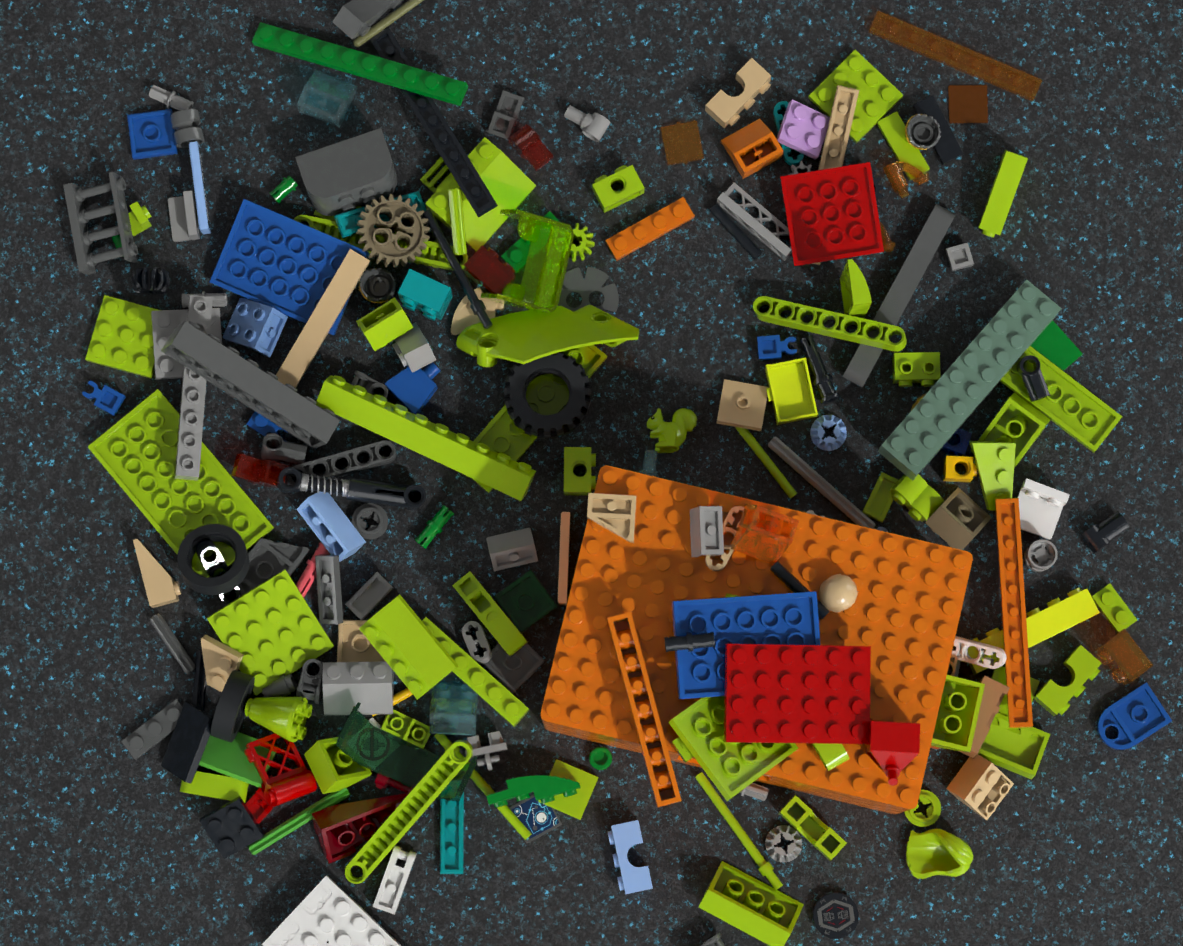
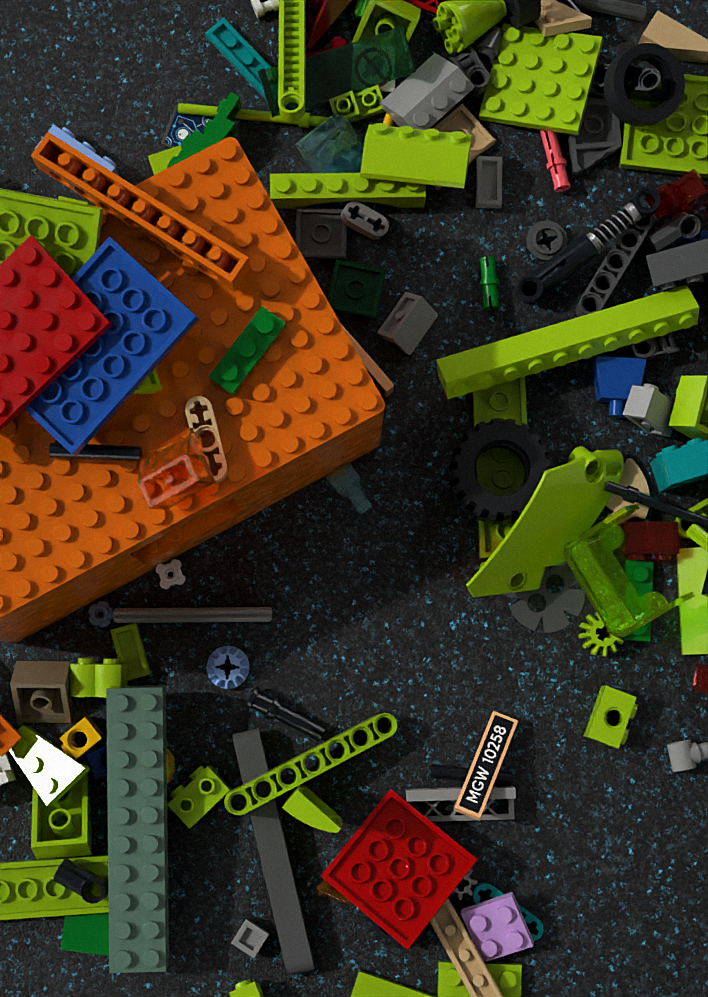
camera: 135 degrees right, 0 degrees up
light blue brick [297,492,366,562] -> none
dark grey plate [315,554,343,625] -> none
lime slope [452,571,528,657] -> none
light grey hips [465,731,508,771] -> none
lime brick [564,447,596,495] -> none
tan wing [587,493,636,543] -> none
orange plate [605,197,695,261] -> none
lime animal [646,408,697,453] -> none
clear orange piece [661,121,704,166] -> none
black pin [664,632,715,652] -> none
light grey panel [690,506,724,557] -> none
tan arch [705,58,771,129] -> none
tan plate [717,379,769,431] -> none
orange slope [721,119,783,179] -> none
lime bar [735,427,797,499] -> none
blue plate [757,335,797,360] -> none
neon yellow container [765,357,818,425] -> none
tan hair [818,574,858,613] -> none
clear orange plant [883,161,930,199] -> none
none -> green plate [208,306,286,396]
none -> tile [454,711,518,821]

